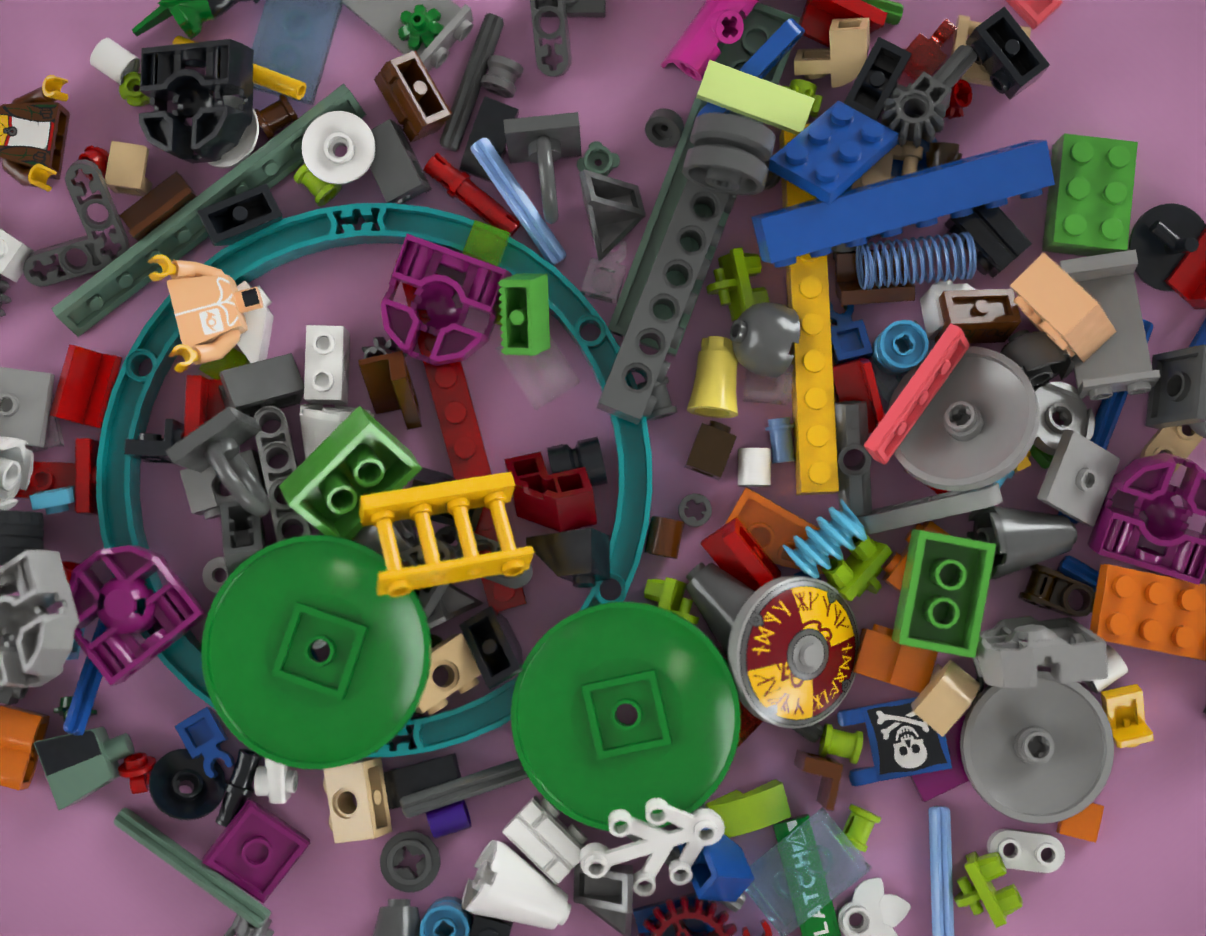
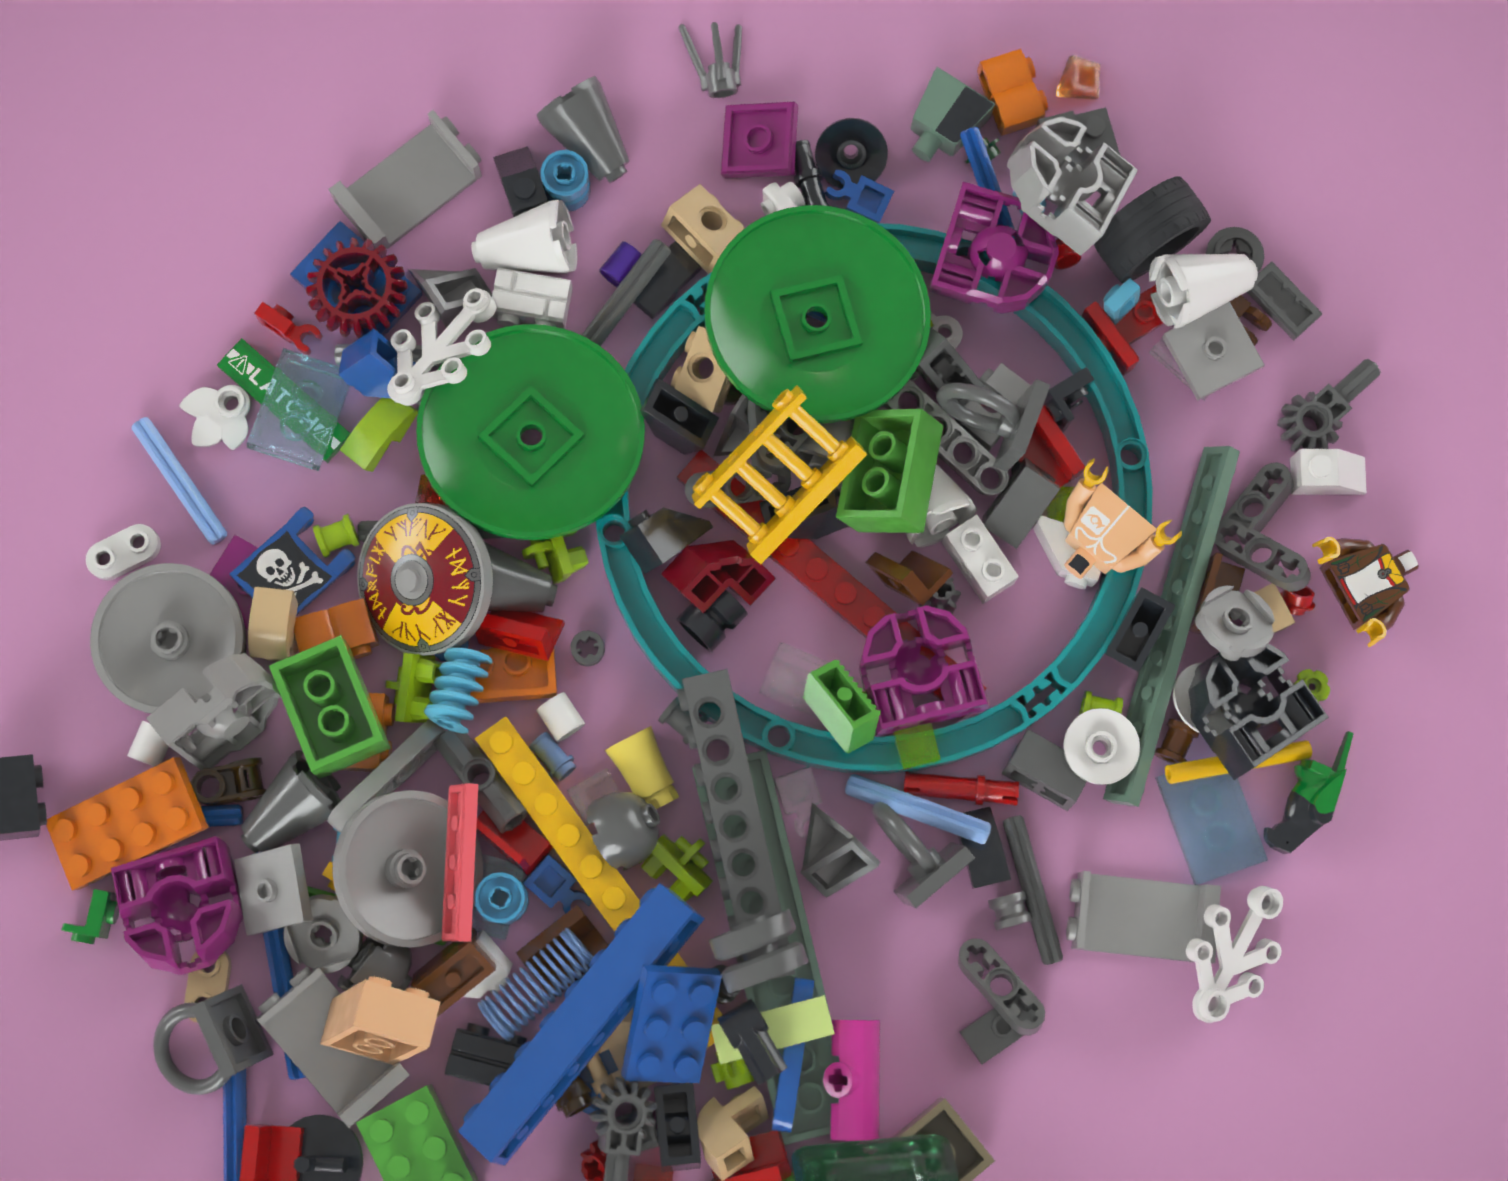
camera: 140 degrees right, 5 degrees down
red panel [49,344,122,429] -> none
white beam [90,38,140,85] -> none
sand green axle [114,808,271,928] -> none
red plate [118,752,157,794] -> none
reddish brown brick [374,51,453,143] -> none
dark grey gear [380,831,441,892] -> none
green plant [398,4,445,51] -> none
sand green plate [577,141,620,176] -> none
dark grey tile [645,108,684,148] -> none
reddish brown beam [645,516,684,559] -> none
dark brown brick [685,420,737,480] -> none
reddish brown panel [794,750,844,811] -> none
lime bush [836,803,882,852] -> none
lime hips [954,851,1023,928] -> none
orange tile [1056,803,1104,843] -> none
yellow bracket [1101,684,1154,748] -> none
none -> black piece [717,998,788,1085]
none -> light grey plate [1195,586,1275,661]

